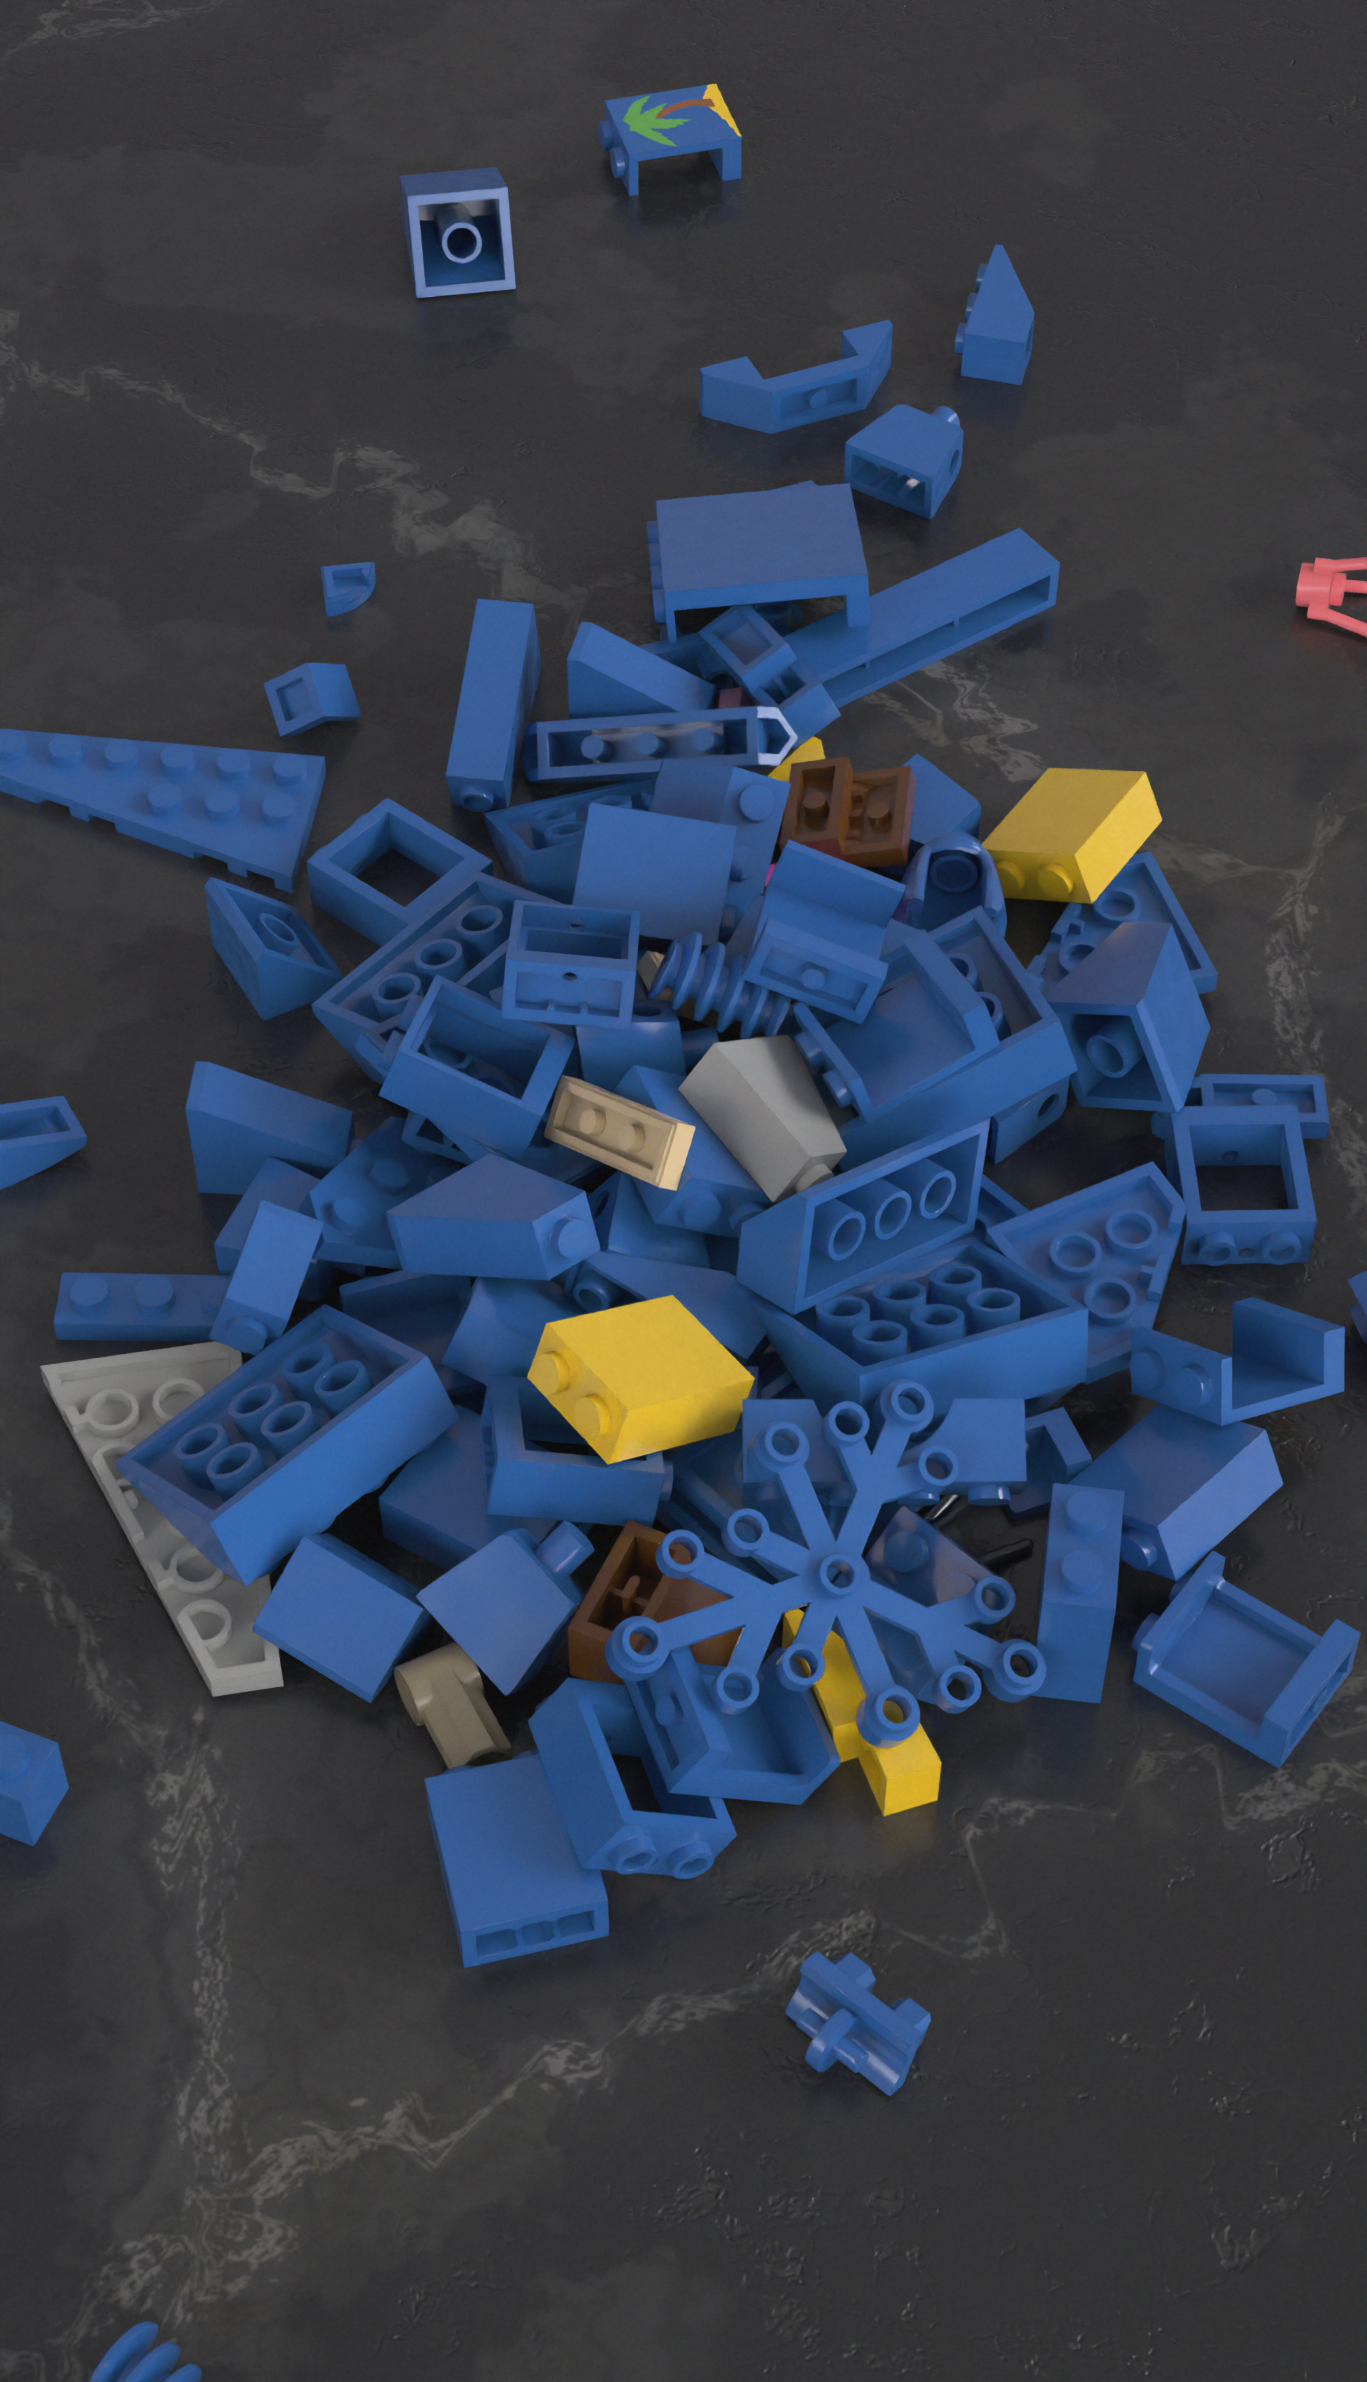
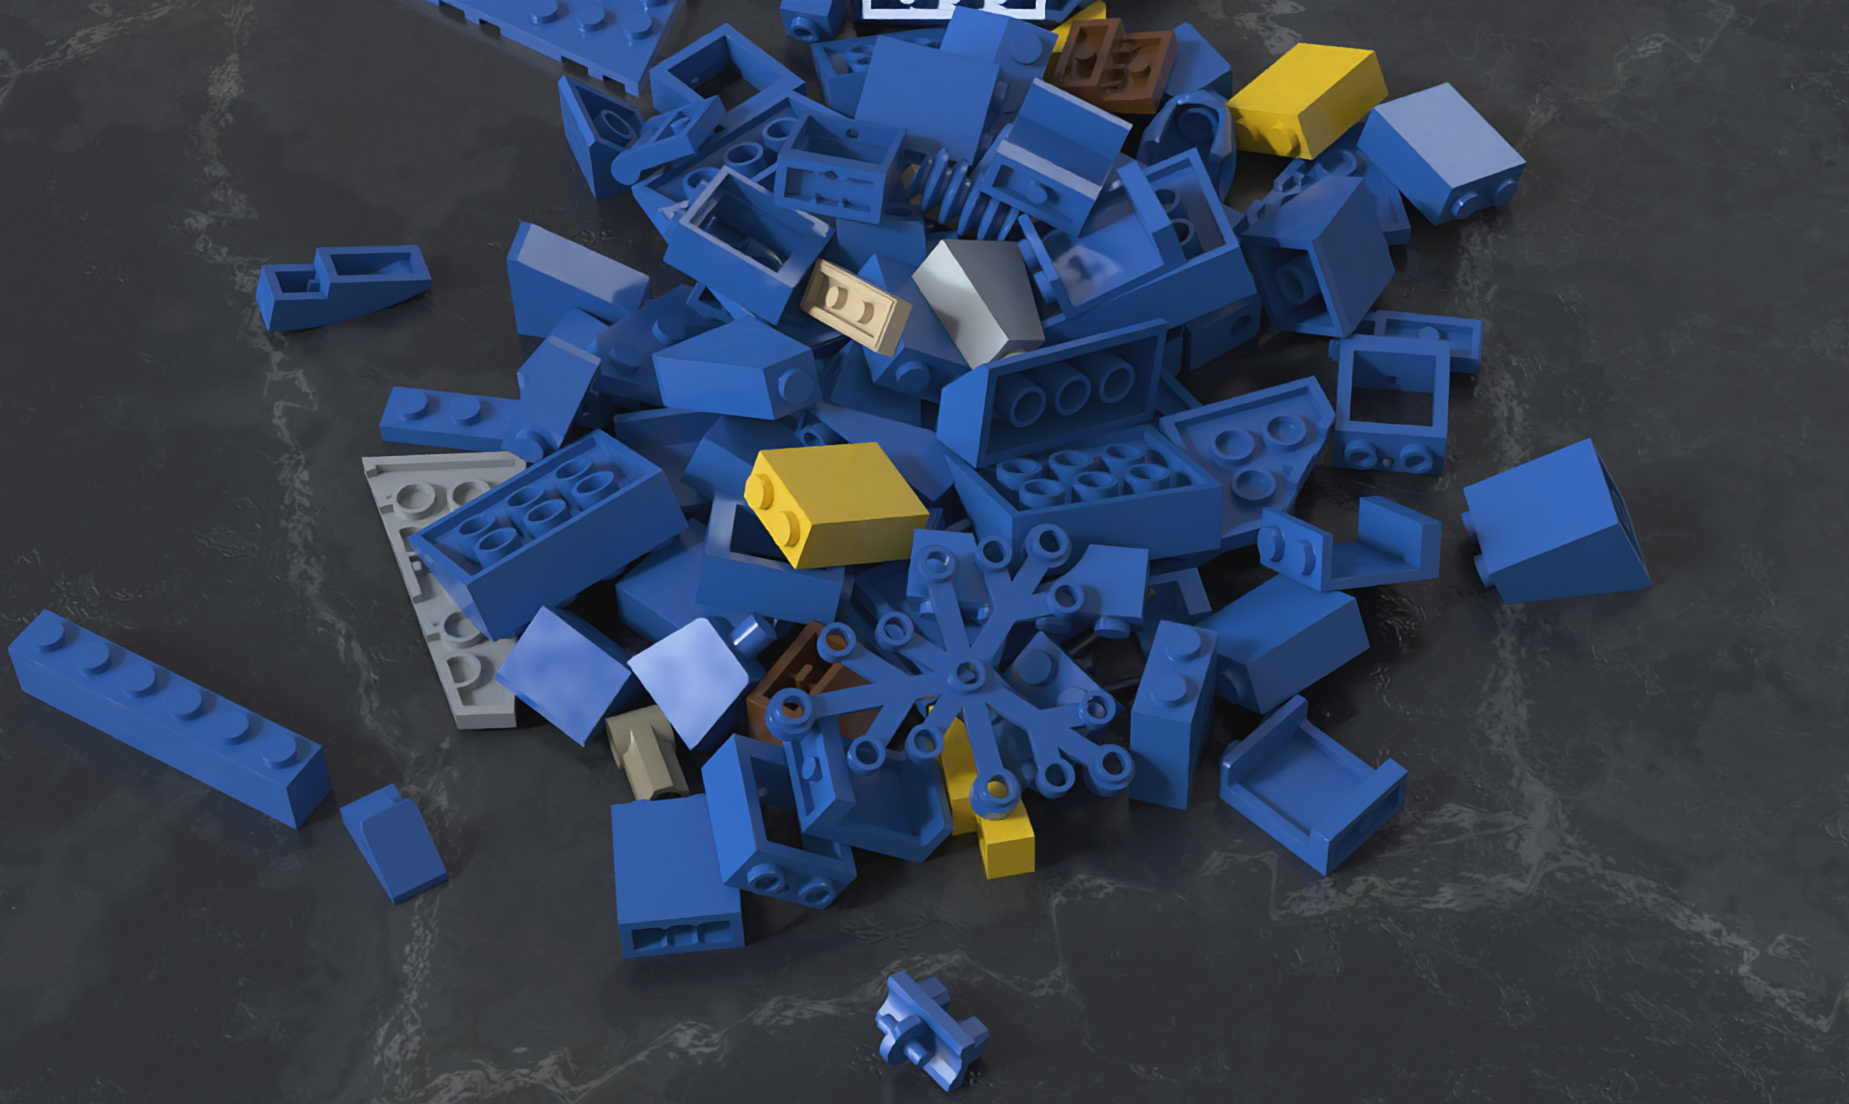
camera: 10 degrees right, 0 degrees up
none -> blue slope [339,783,448,905]
none -> blue plate [611,95,727,185]
none -> brick [1357,82,1527,226]

